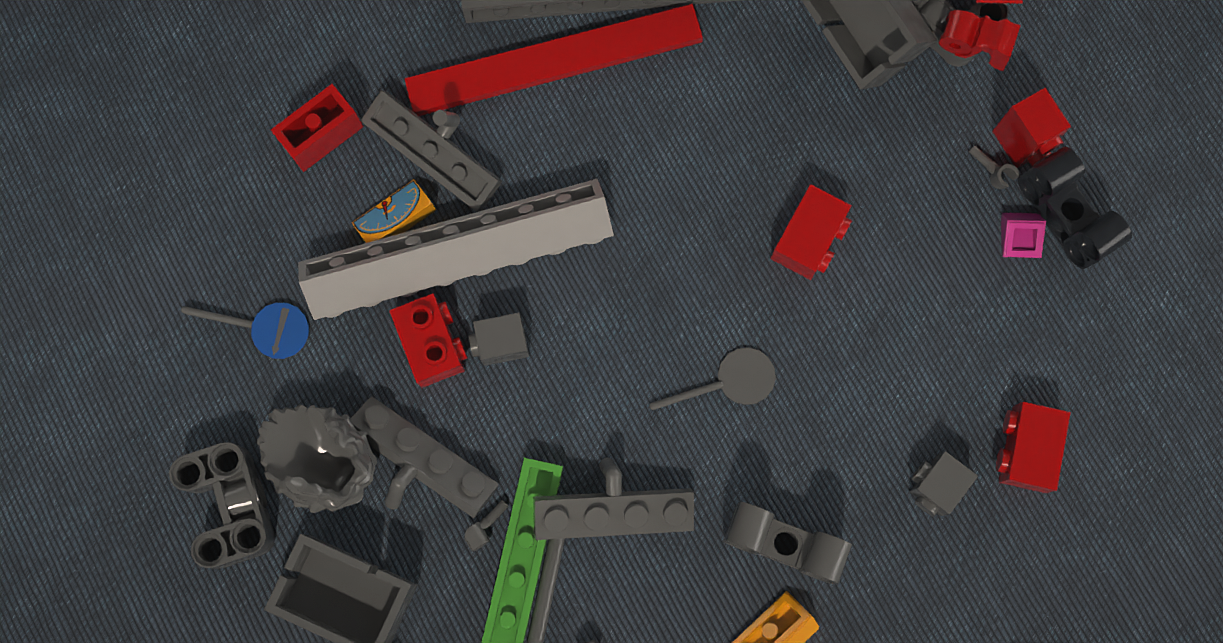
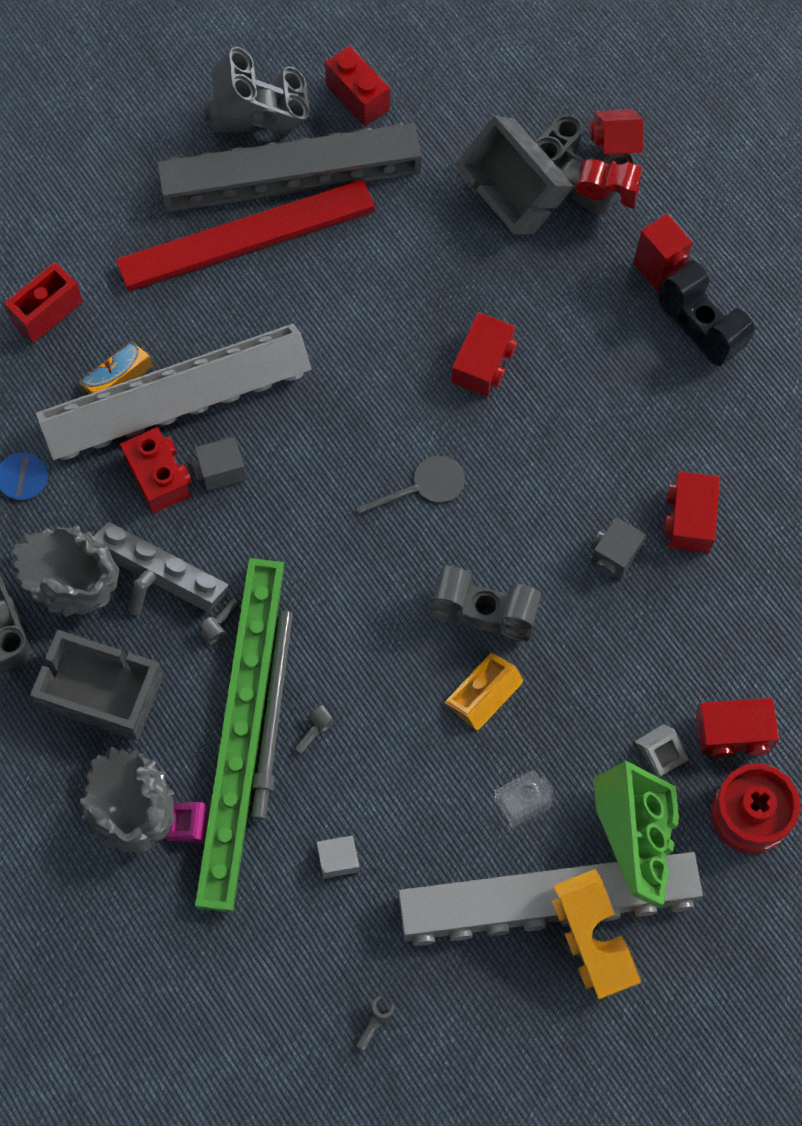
camera: 10 degrees left, 10 degrees down
dark grey plate [360,90,503,212] -> none
dark grey plate [533,458,694,540] -> none
dark grey hand [969,145,1019,189] -> none
dark pink slope [1001,213,1046,258] -> none

